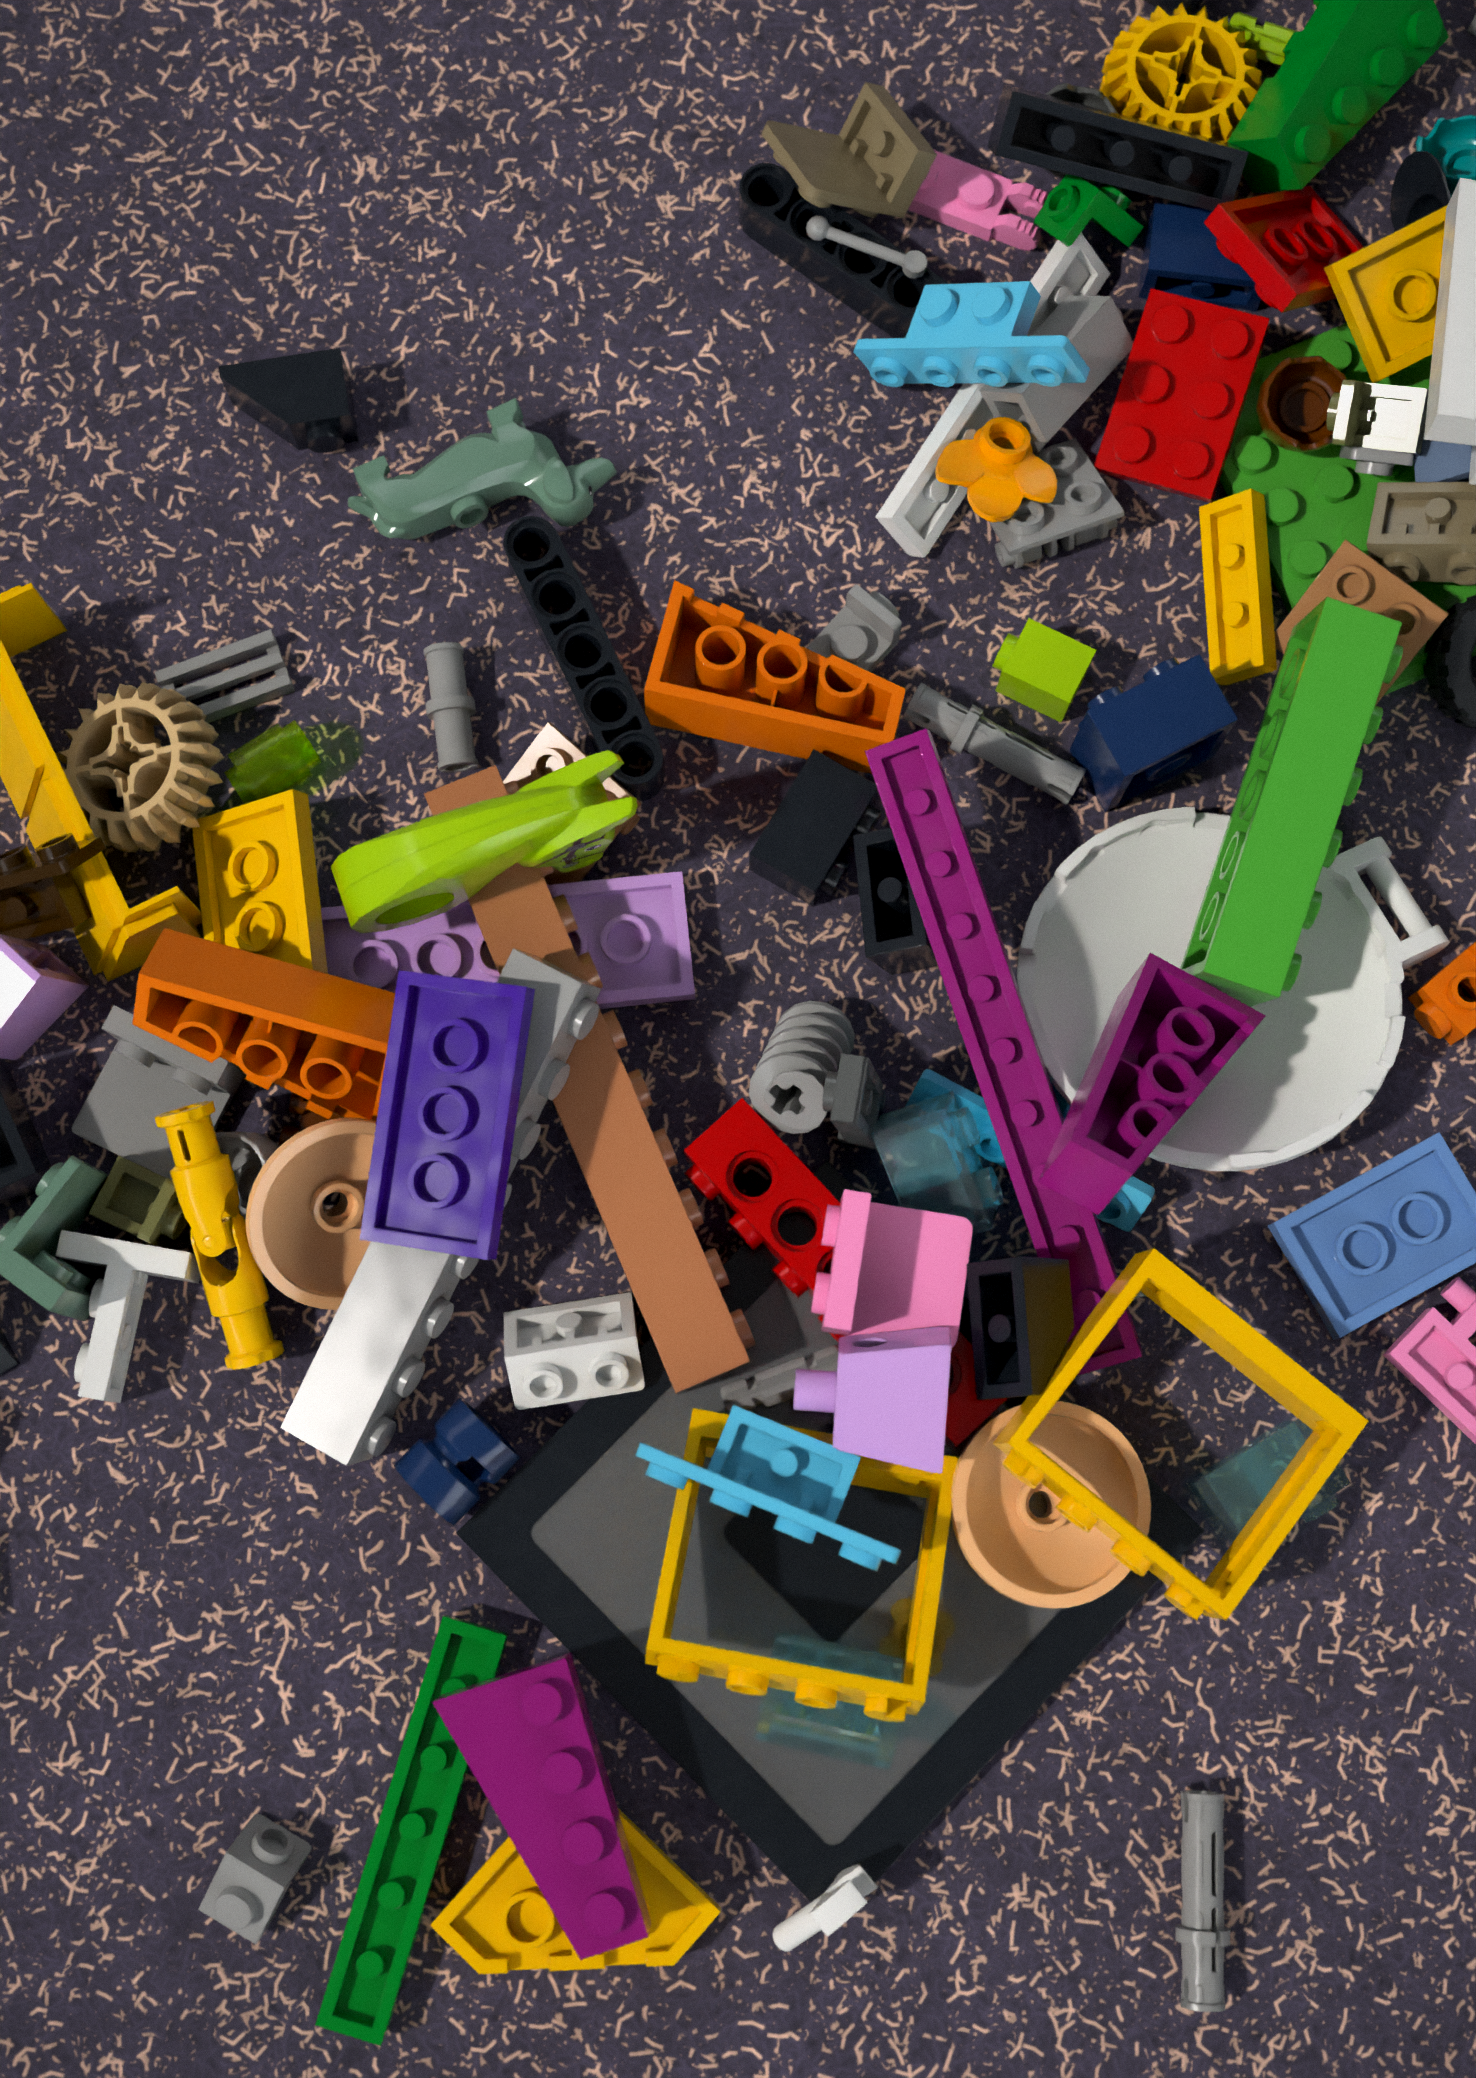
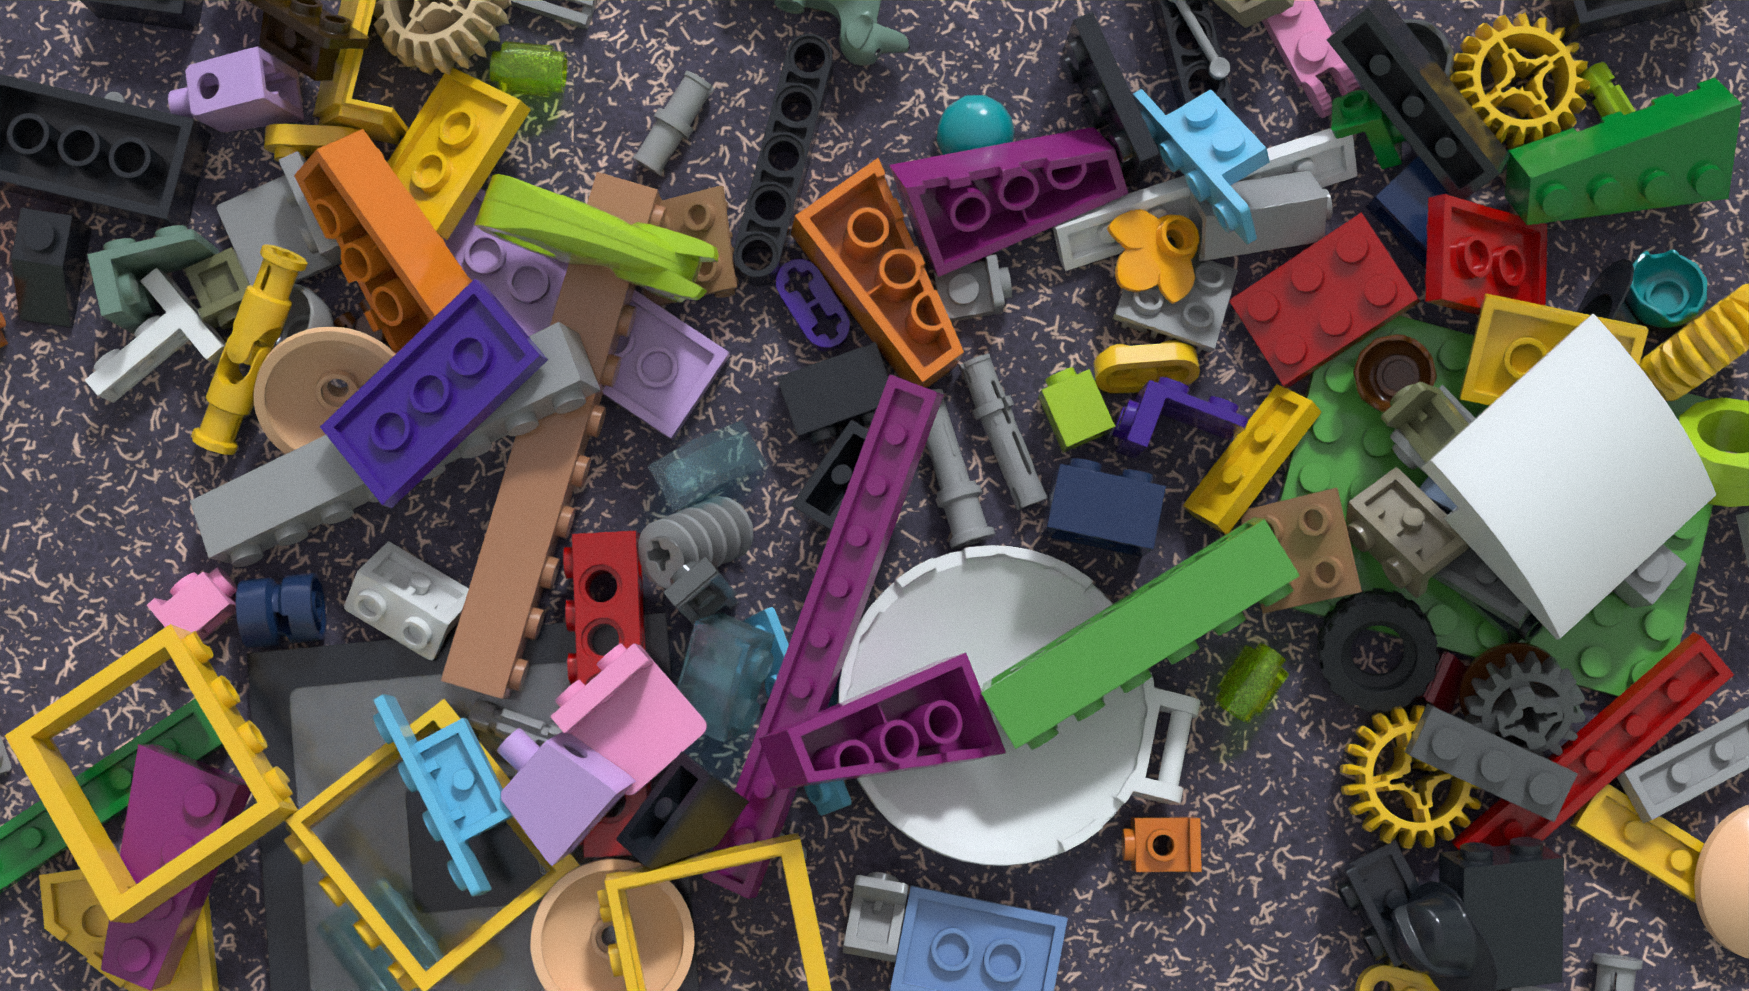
camera: 40 degrees right, 5 degrees up
none -> yellow window [5,624,298,923]
none -> bright pink brick [147,567,237,641]
none -> yellow plate [264,124,369,162]
none -> clear light blue slope [647,420,768,513]
none -> dark purple beam [776,259,850,351]
none -> light grey bracket [843,872,908,962]
none -> magenta wedge [889,127,1129,277]
none -> light grey pin [926,389,996,549]
none -> teal hair [937,95,1015,155]
none -> black plate [1060,12,1160,187]
none -> yellow plate [1093,340,1200,393]
none -> dark purple bracket [1111,377,1249,459]
none -> clear neon green brick [1214,643,1289,724]

